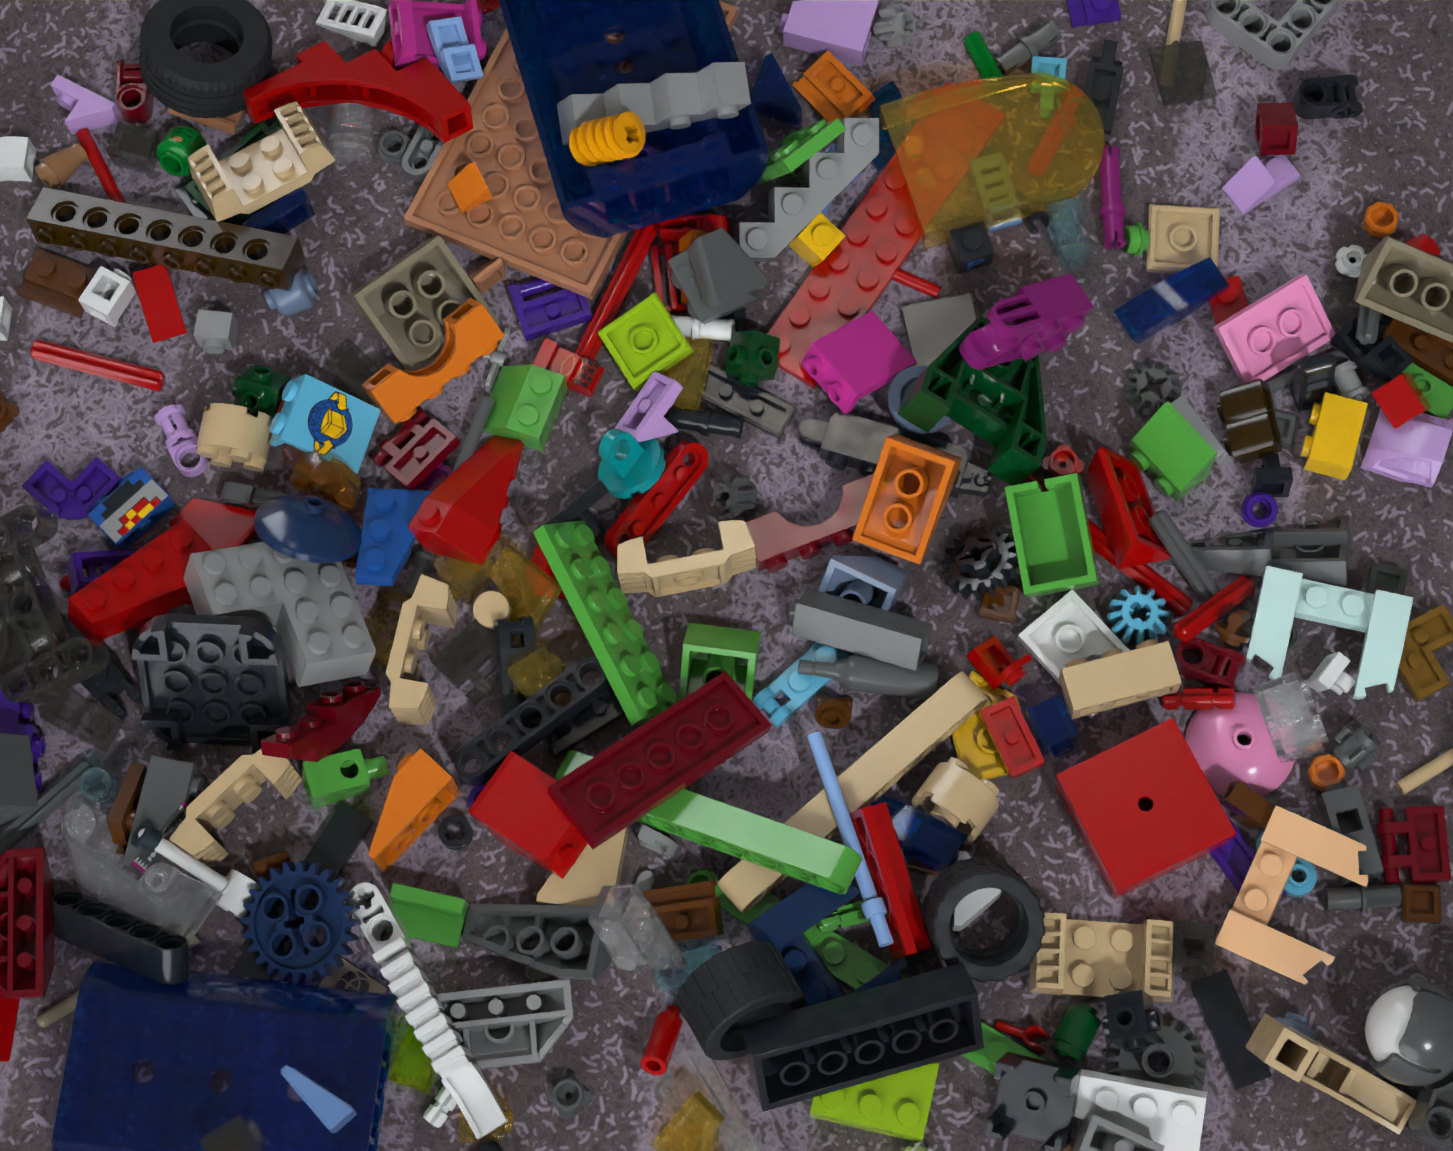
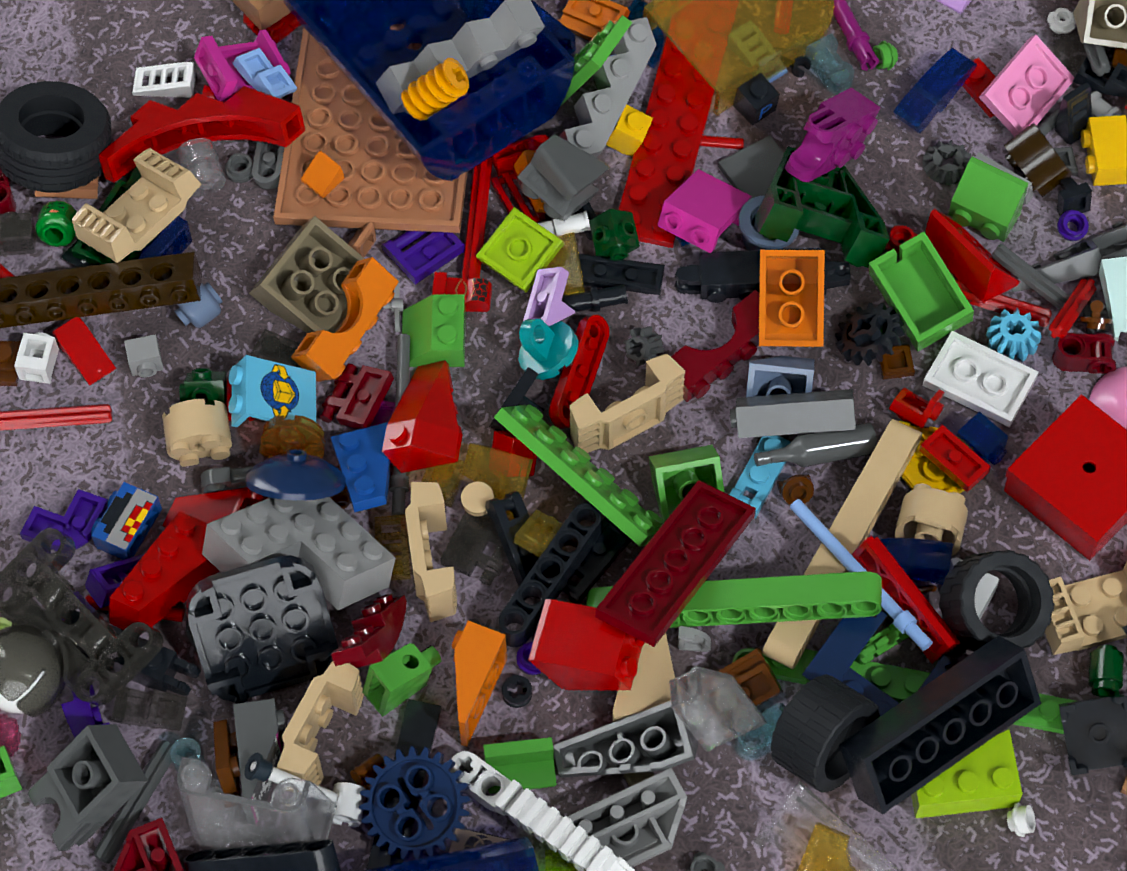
camera: 25 degrees left, 10 degrees down
lavender connector [154,404,208,477] -> none
red cylinder [640,1005,683,1076] -> none
red hand [995,1020,1051,1054] -> none
tan brick [1059,639,1182,720] -> none
tan tile [1146,204,1220,276] -> none
red axle [1162,688,1236,710] -> none

